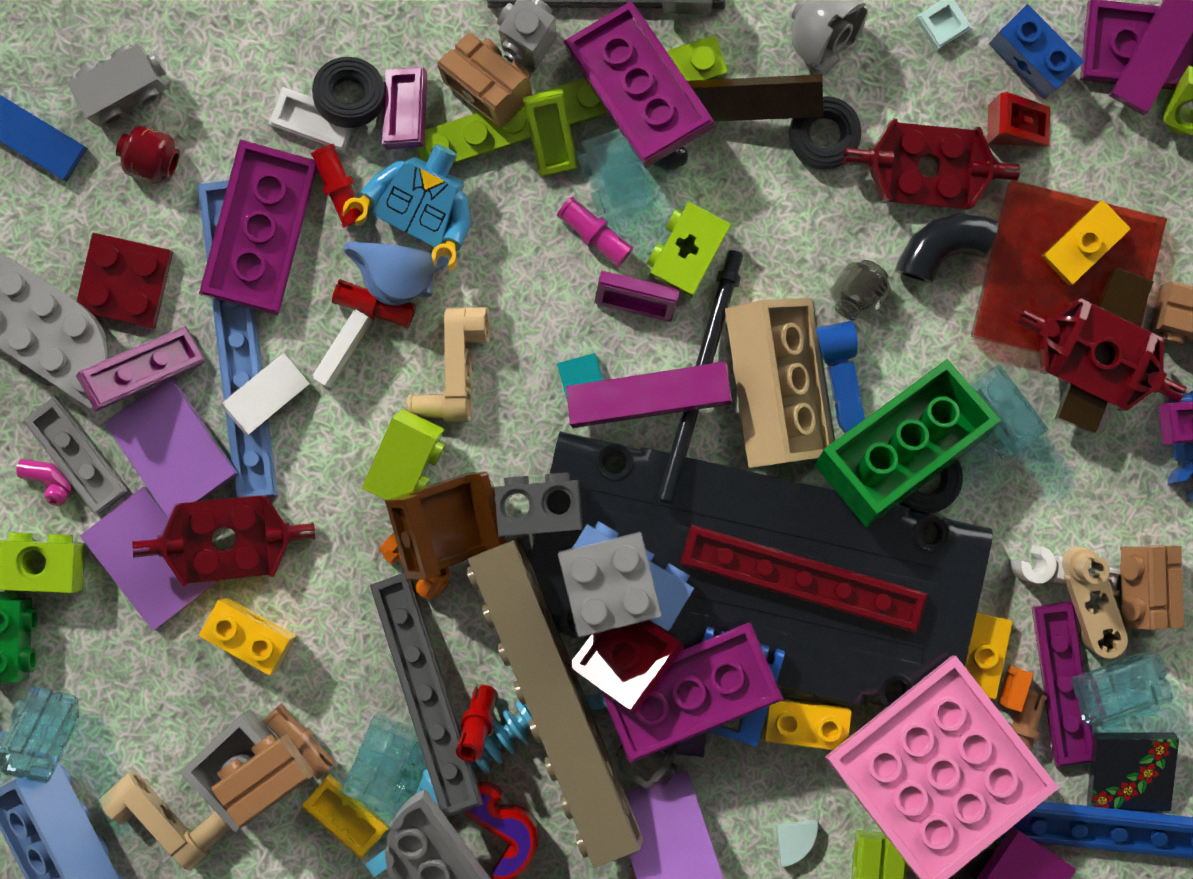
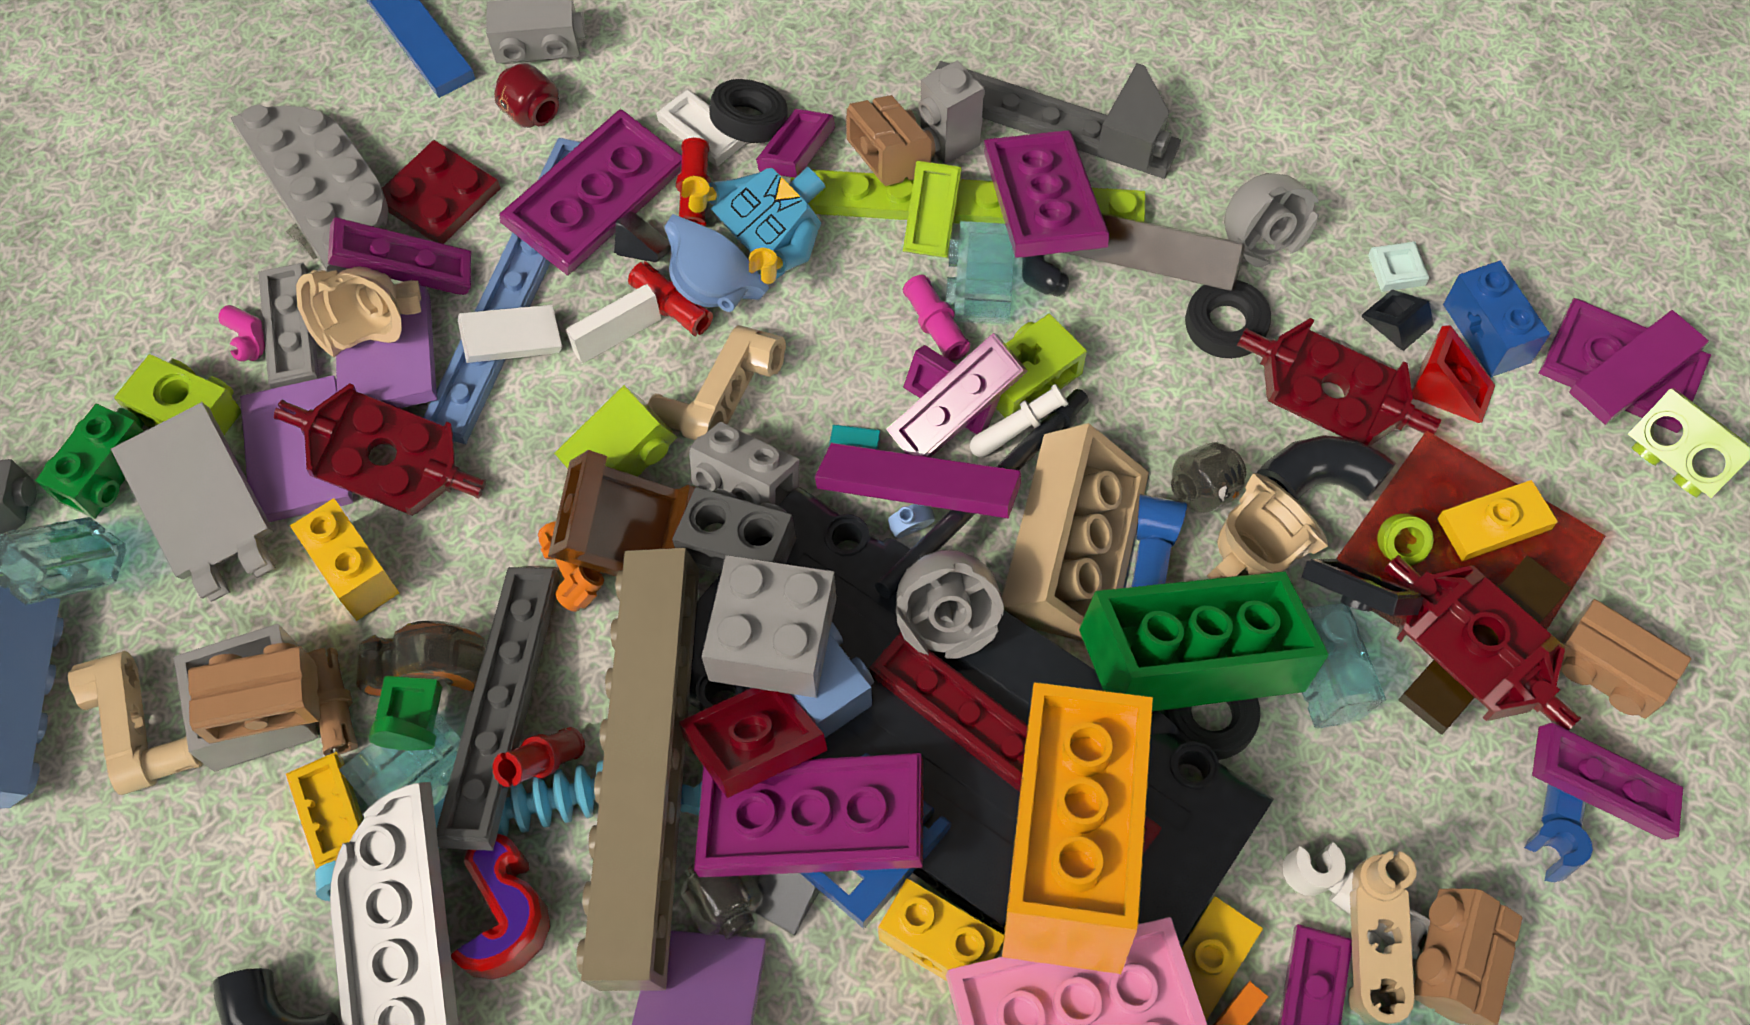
camera: 30 degrees right, 25 degrees down
none -> light grey tile [111,402,276,602]
none -> tan helmet [296,266,422,357]
none -> clear smoke animal [356,621,487,697]
none -> green tile [369,676,443,751]
none -> black slope [614,211,671,263]
none -> light grey brick [689,421,799,506]
none -> tile [886,333,1028,458]
none -> light blue piece [888,504,935,538]
none -> light grey cylinder [896,550,1004,658]
none -> white piece [970,384,1068,457]
none -> light orange brick [1002,683,1153,974]
none -> tan helmet [1207,473,1328,579]
none -> black plate [1301,559,1424,616]
none -> black slope [1362,290,1433,351]
none -> lime piece [1377,513,1433,566]

